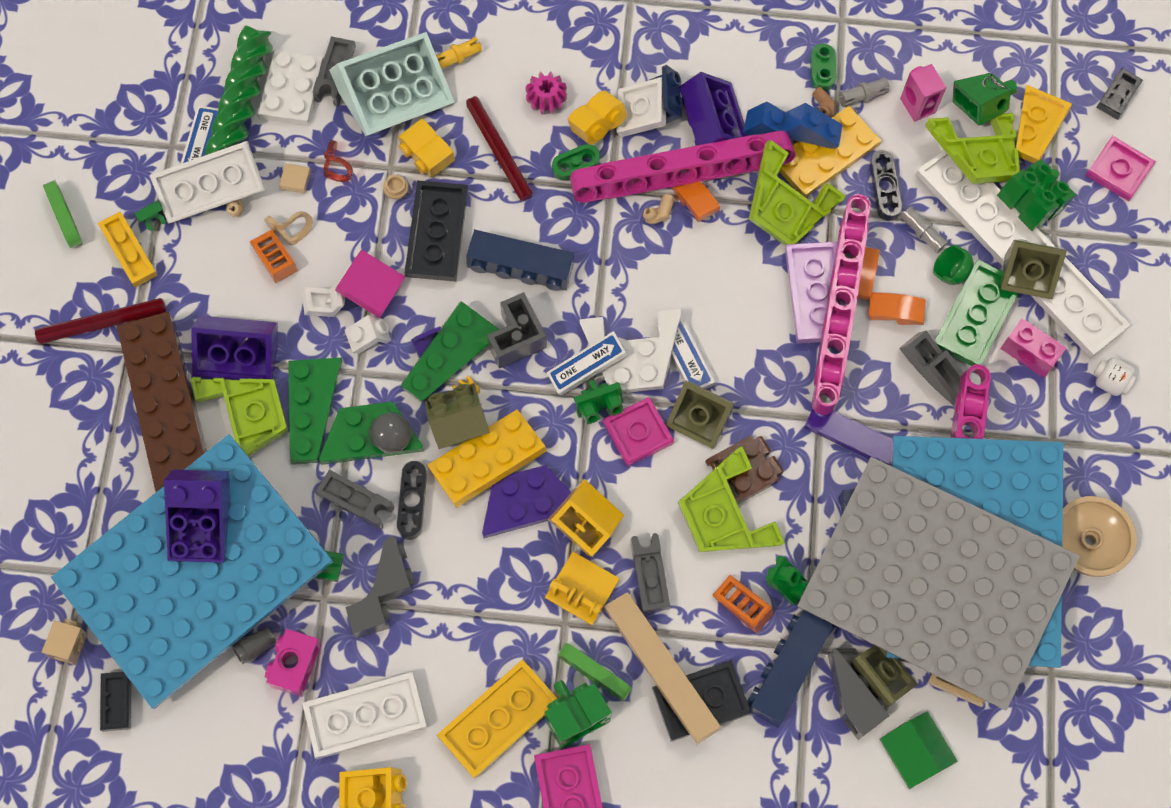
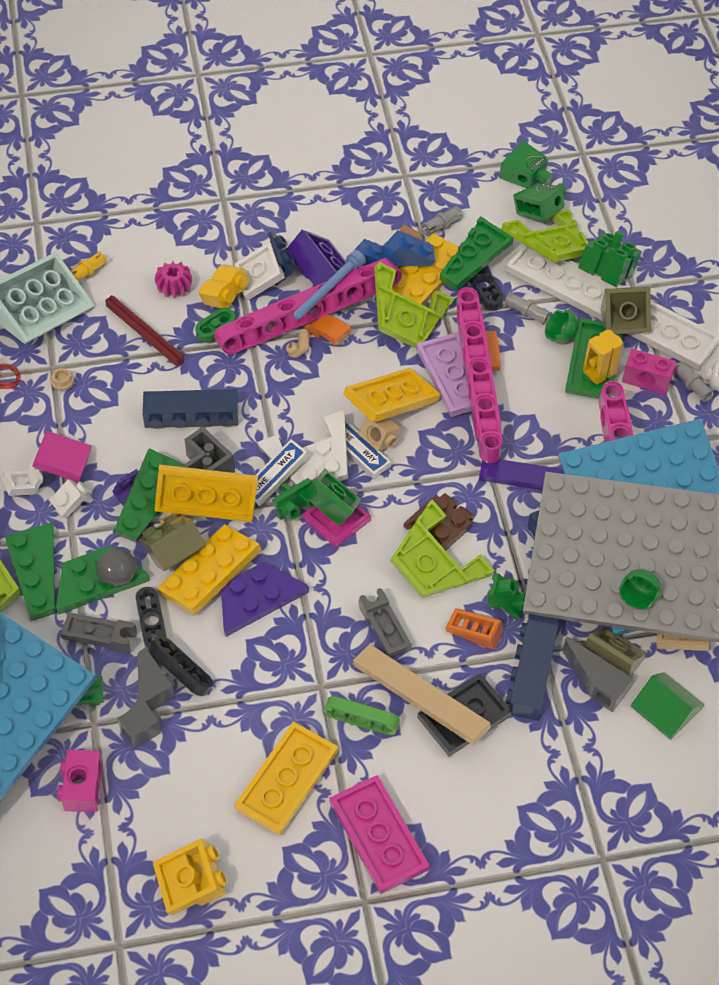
camera: 15 degrees left, 15 degrees down
dark grey cone [232,628,276,665] -> none
white plate [302,672,427,760] -> none
yellow brick [398,119,455,178] -> none
black plate [404,180,468,282] -> none
green brick [544,680,612,750] -> none
yellow hinge [545,552,620,625] -> none
yellow slope [548,479,624,557] -> none
olive slope [666,380,734,449] -> none
green plate [810,43,837,91] -> none
orange slope [868,292,926,325] -> none
dark grey slope [899,330,963,406] -> none
dark pink brick [900,64,947,122] -> none
yellow wing [1016,85,1072,163] -> none
tile [1085,135,1156,202] -> none
plate [1096,68,1143,120] -> none
none -> black beam [149,636,213,696]
none -> yellow plate [154,465,258,522]
none -> medium blue piece [293,250,366,319]
none -> green slope [302,468,361,526]
none -> yellow plate [343,368,441,423]
none -> tan brick [358,417,401,451]
none -> green wing [439,216,514,291]
none -> green torso [499,141,553,188]
none -> yellow brick [583,329,623,384]
none -> green hair [619,569,662,610]
none -> light grey pin [674,362,714,402]

